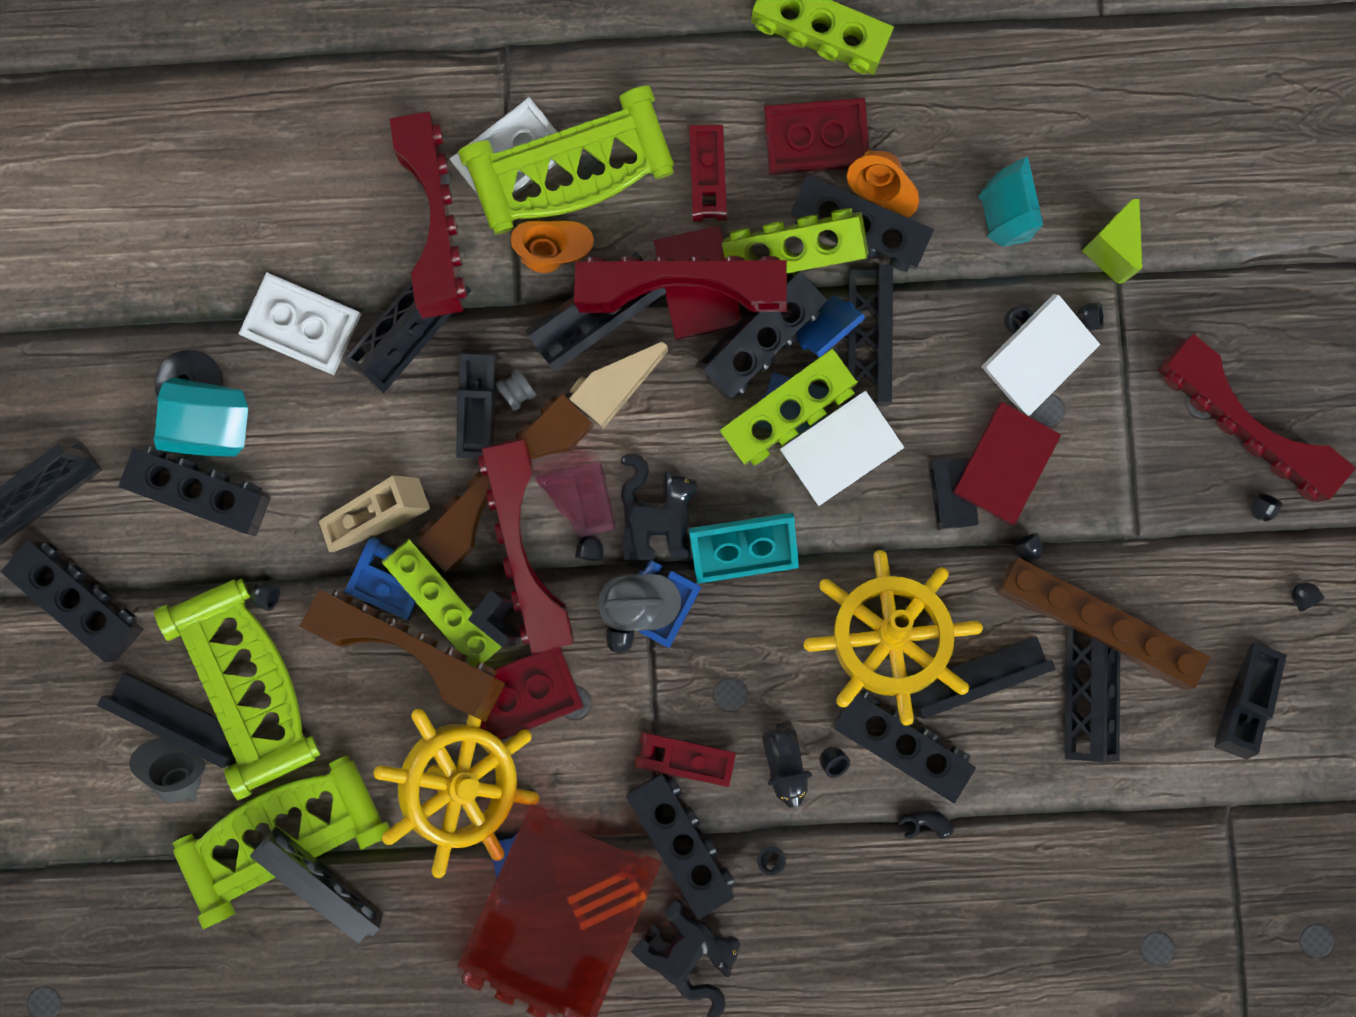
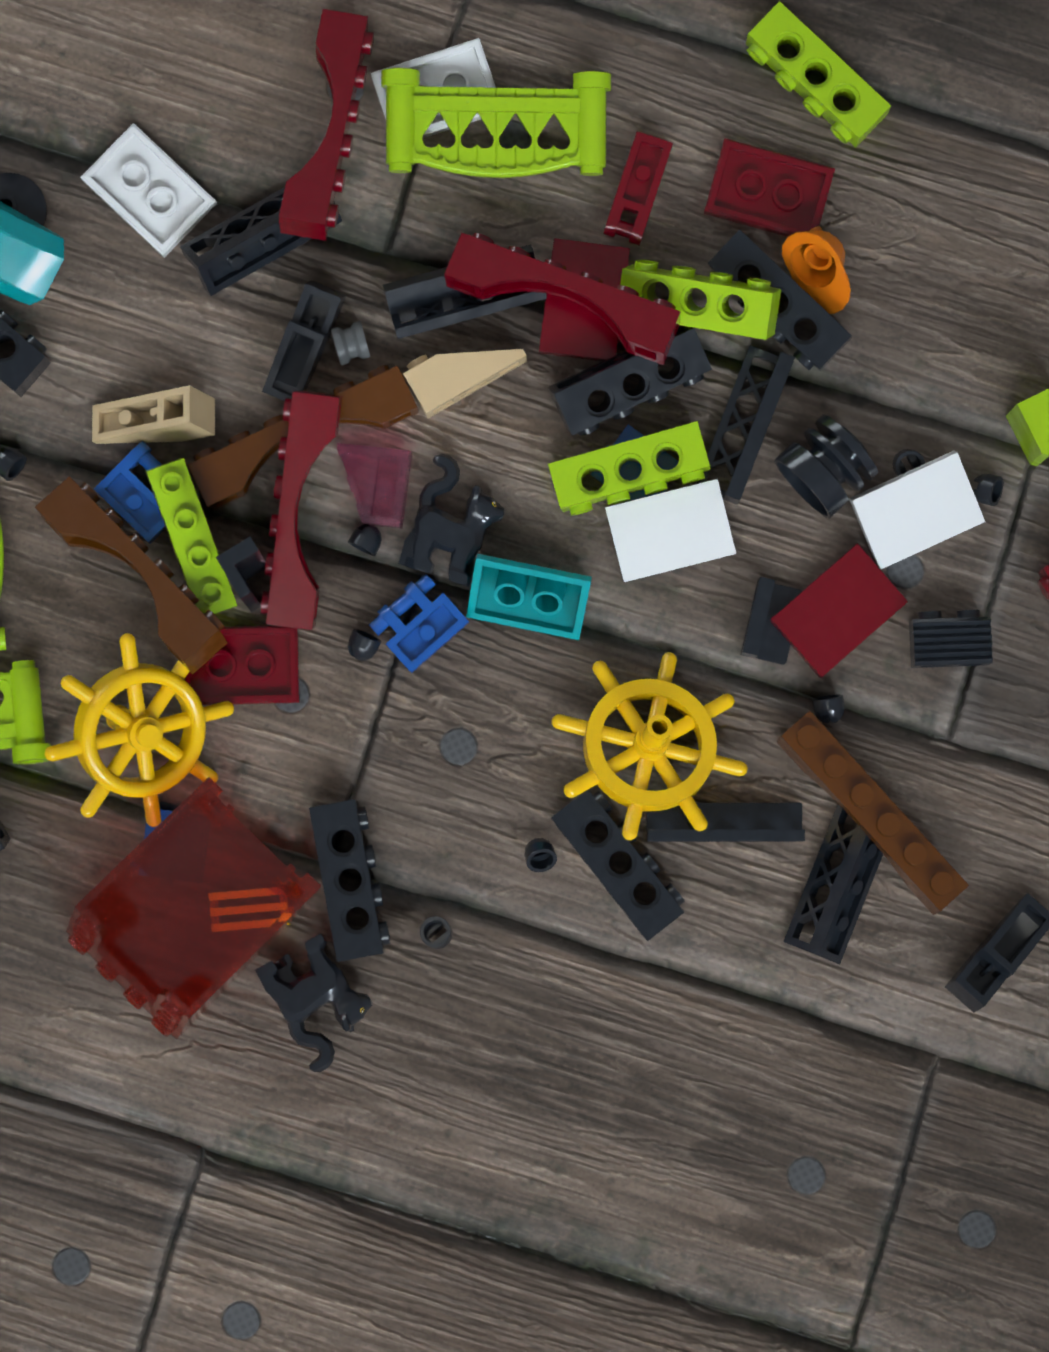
camera: 15 degrees right, 0 degrees up
orange piece [510,221,594,273] -> none
dark grey piece [598,574,681,631] -> none
dark red plate [634,731,736,787] -> none
black animal [762,721,812,808] -> none
blue piece [796,295,865,358] -> none
black arm [897,810,954,839] -> none
teal slope [978,157,1043,247] -> none
none -> black wheel [774,414,879,519]
none -> black brick [909,610,993,668]

